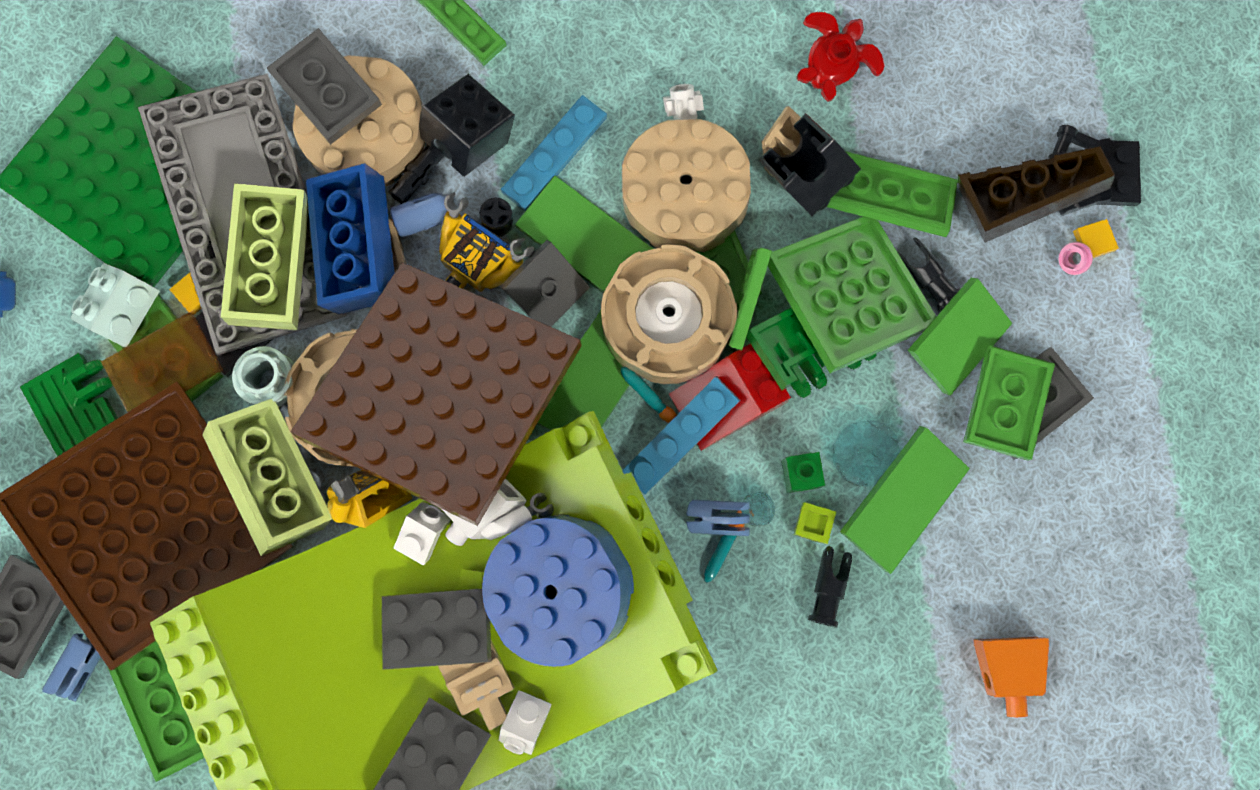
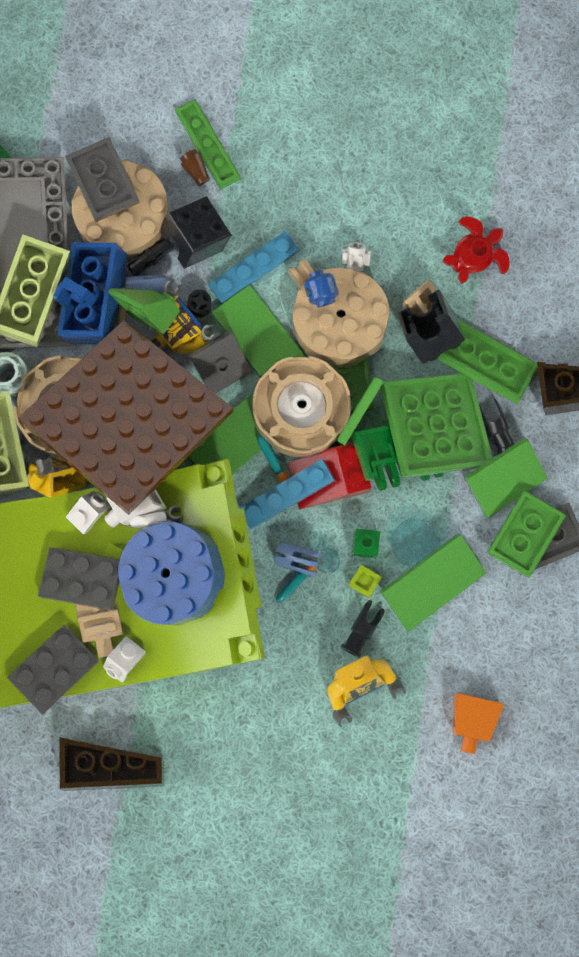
camera: 10 degrees right, 0 degrees up
none -> blue bracket [53,277,97,307]
none -> bright green slope [108,288,180,334]
none -> reddish brown cone [180,149,210,186]
none -> tan wheel [288,259,315,288]
none -> blue head [304,270,339,308]
none -> yellow torso [327,655,406,727]

